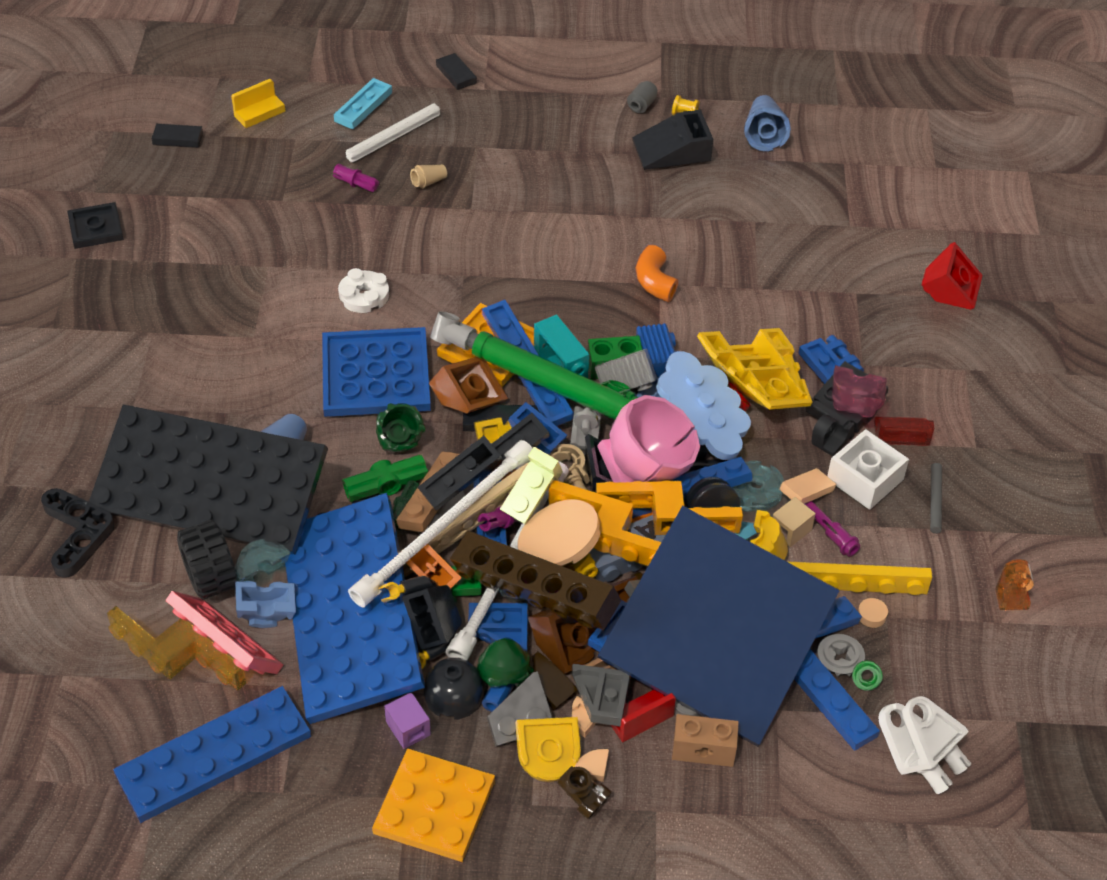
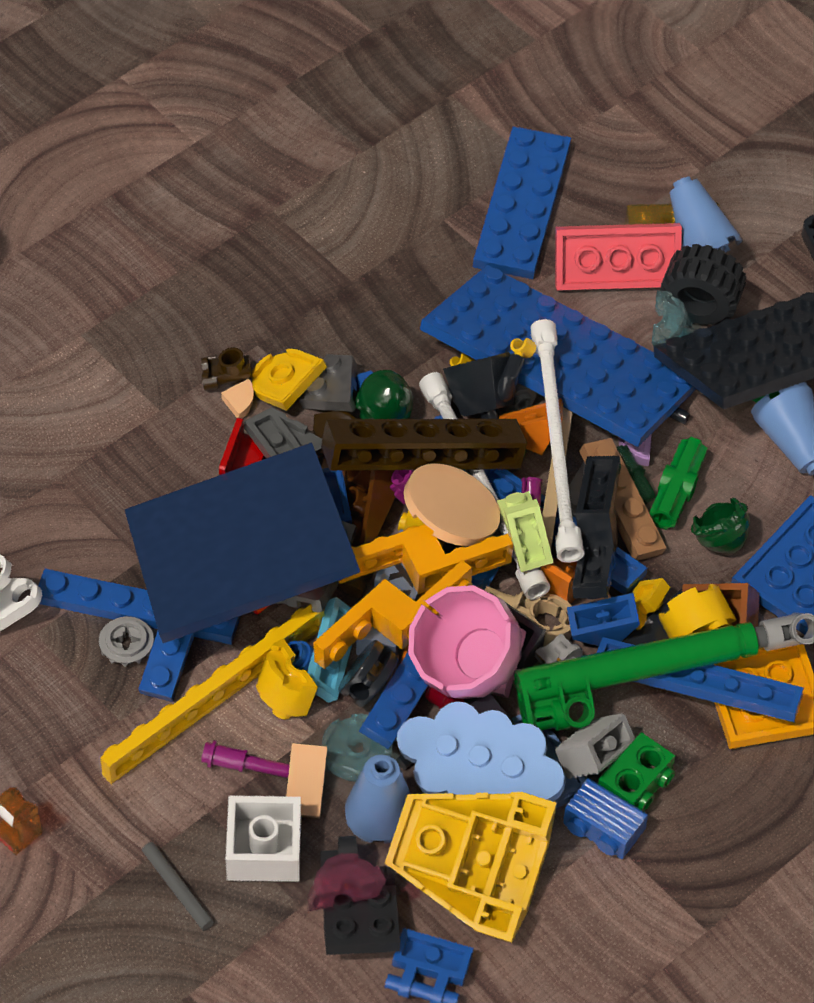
camera: 135 degrees right, 5 degrees up
medium blue cylinder [235,581,296,628] -> none
light orange plate [372,748,495,862] -> none
medium lavender panel [385,693,431,749] -> none
black cylinder [424,657,484,720] -> none
teal window [534,314,589,399] -> none
orange cylinder [635,245,678,302] -> none
medium nougat brick [672,714,738,767] -> none
tan panel [773,497,816,547] -> none
green plate [852,660,883,691] -> none
light nougat tile [858,598,888,628] -> none
clear red panel [874,417,935,446] -> none
none -> medium blue cone [345,755,411,844]
none -> yellow cylinder [658,584,736,638]
none -> medium blue cone [670,176,742,253]

